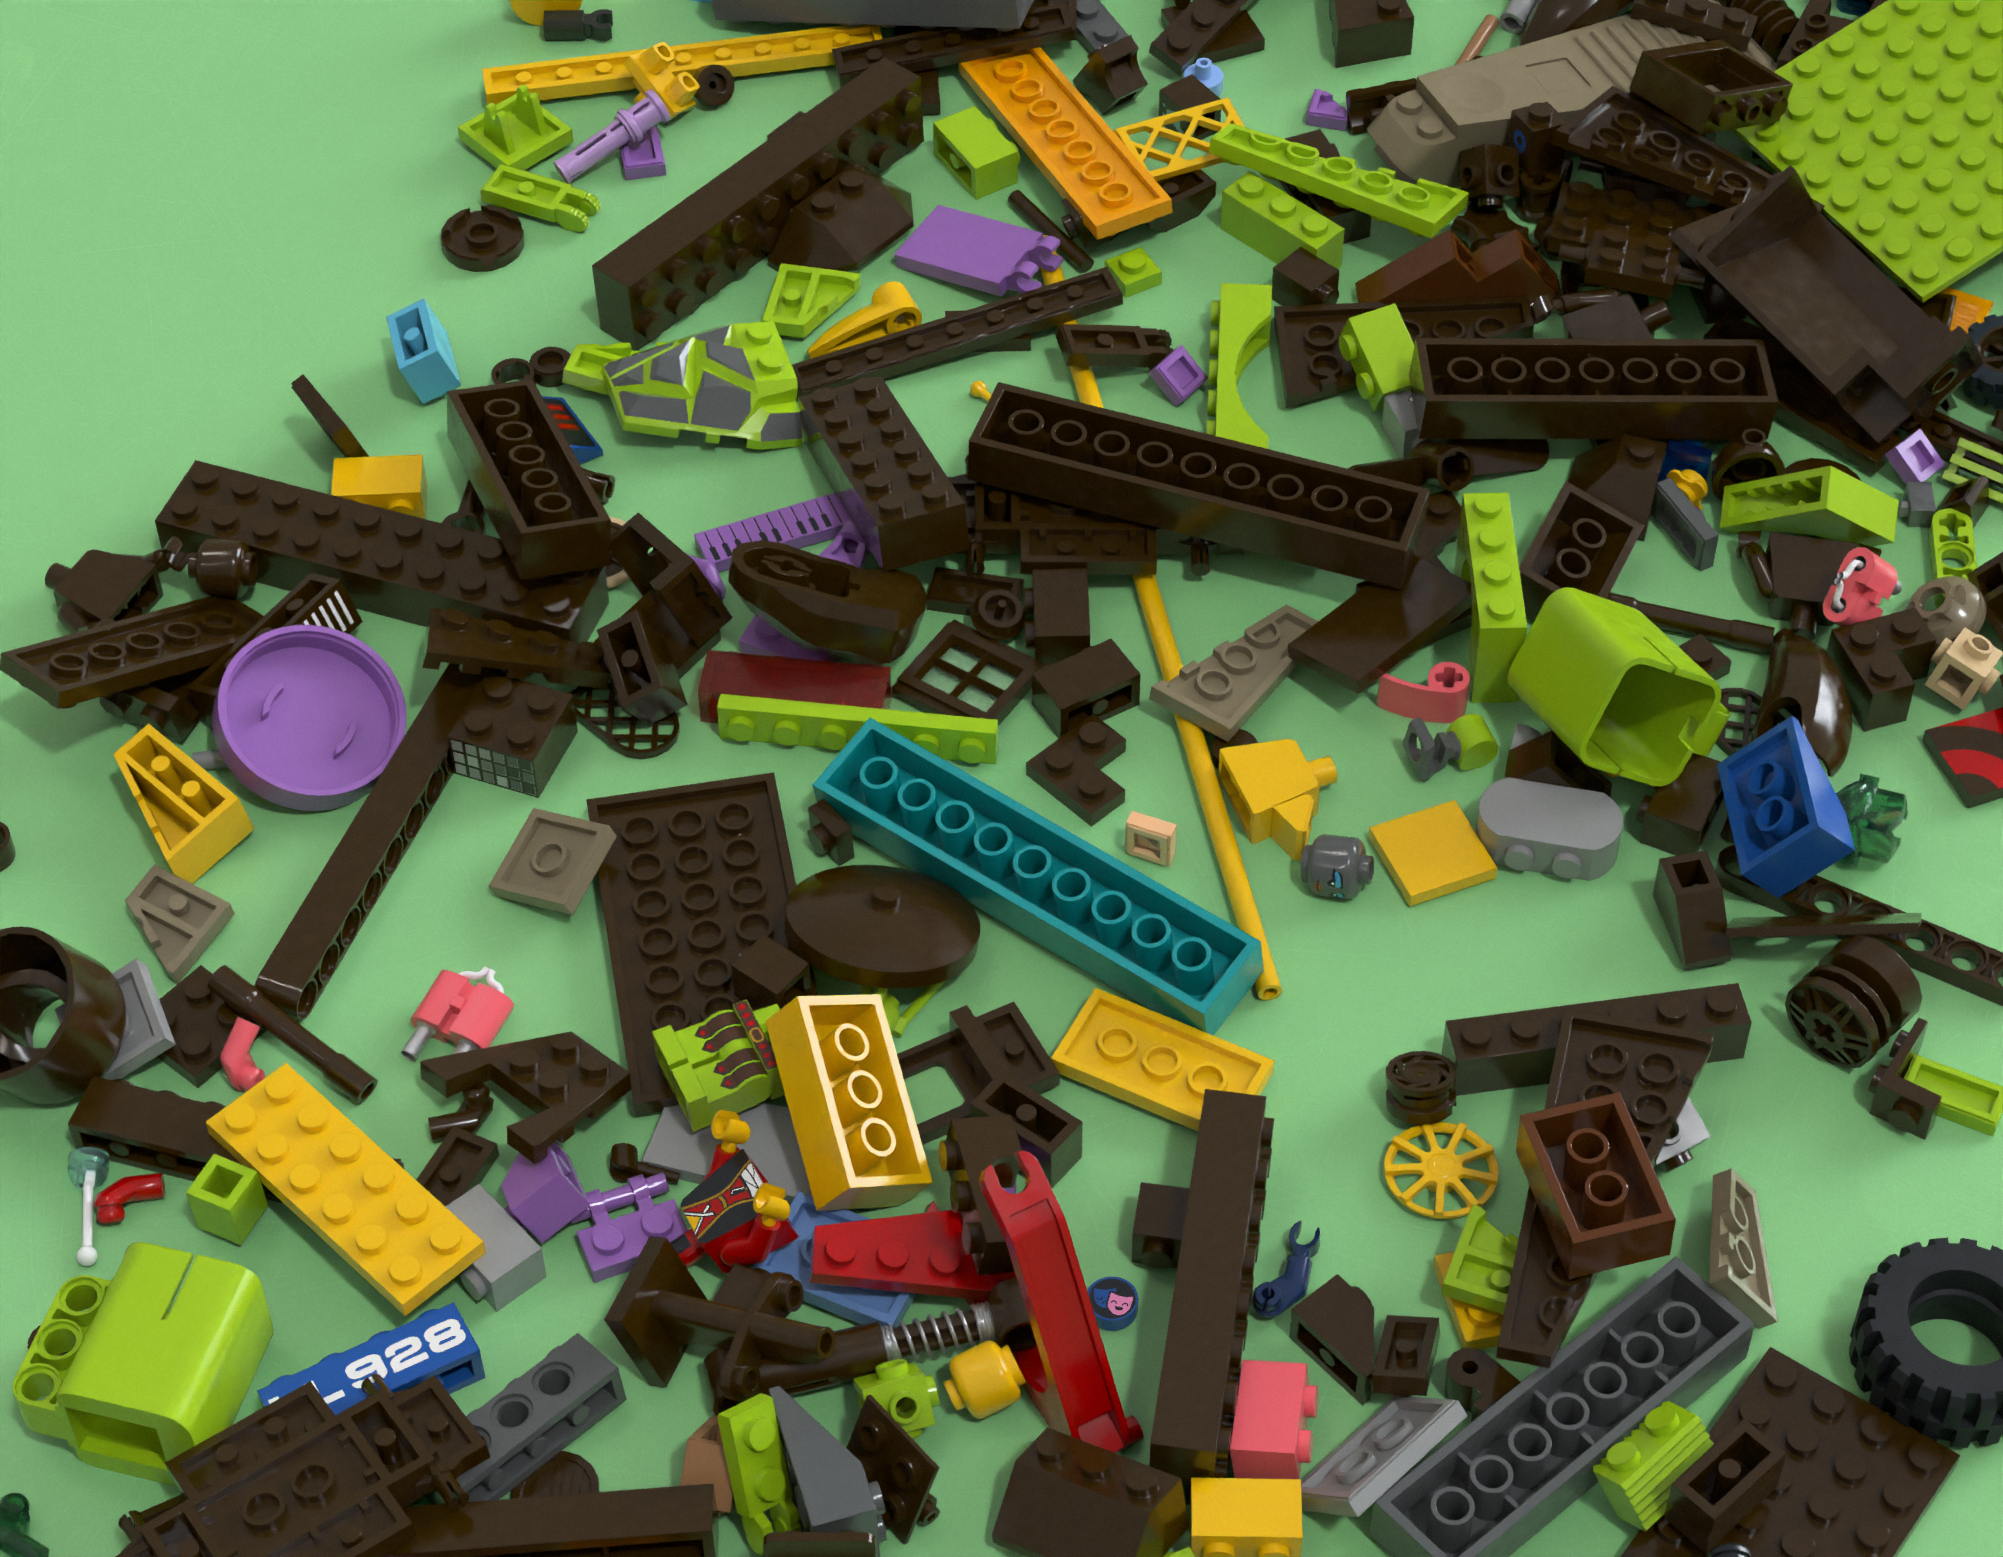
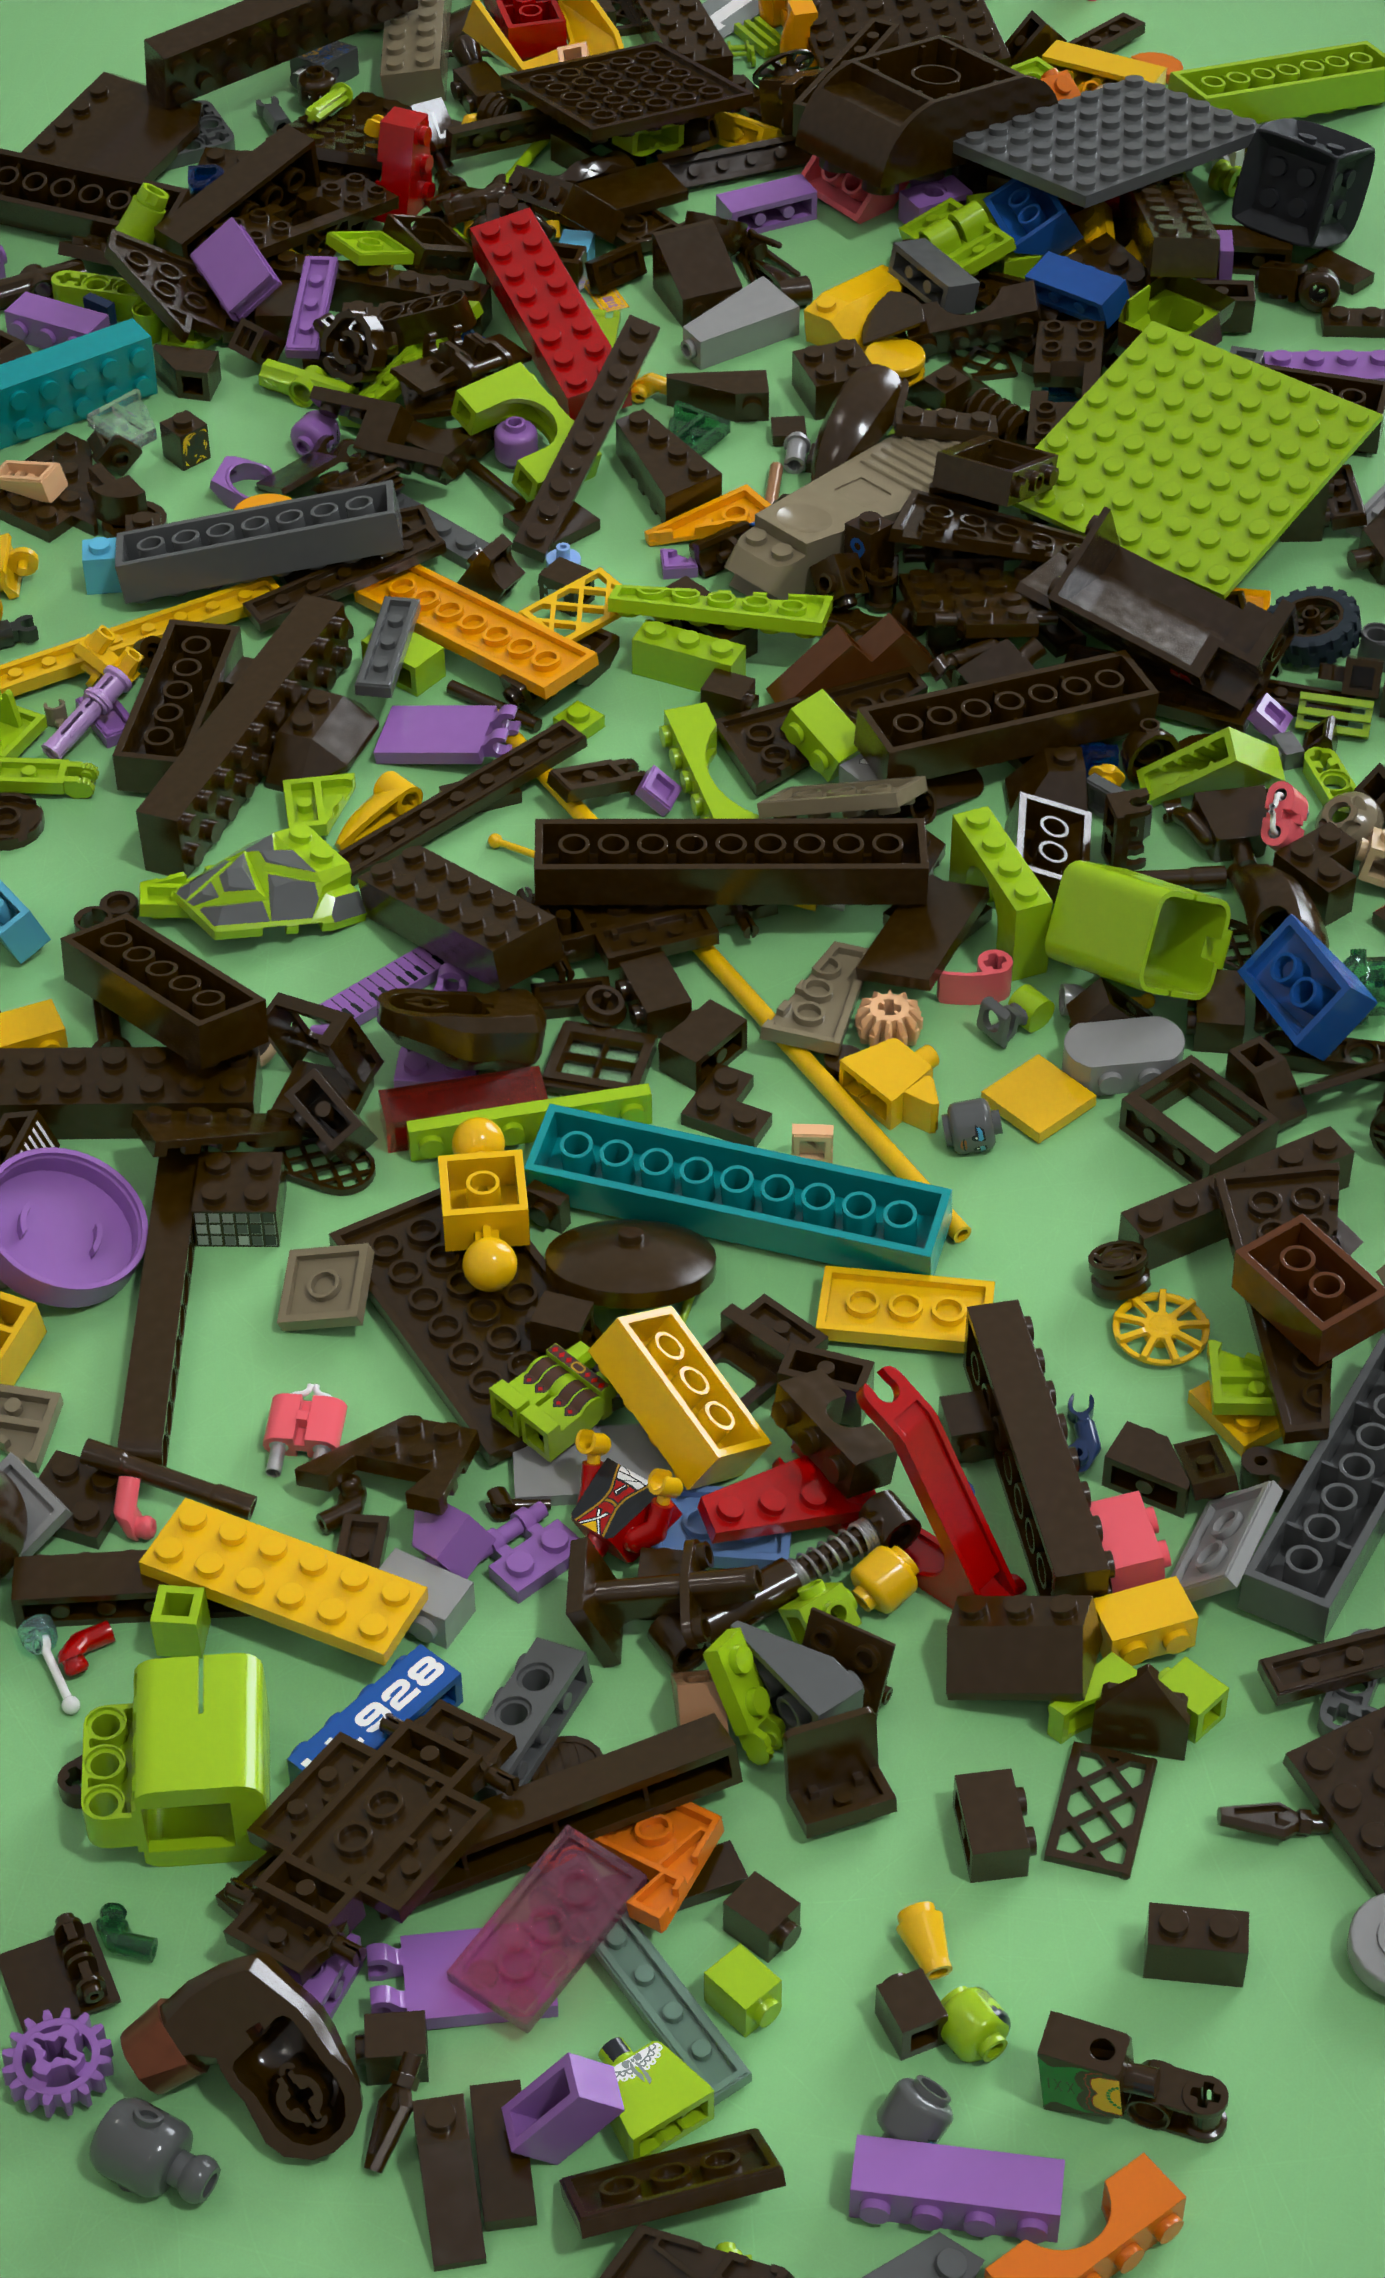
camera: 20 degrees left, 5 degrees down
none -> dark tan hand [44,699,68,729]
none -> dark brown brick [112,619,243,793]
none -> dark grey tile [355,596,421,698]
none -> yellow brick [438,1117,530,1292]
none -> light orange wing [644,484,771,547]
none -> dark tan plate [757,776,928,818]
none -> light nougat gear [855,989,923,1047]
none -> dark brown hinge [1101,788,1151,871]
none -> dark brown window [1119,1055,1280,1183]

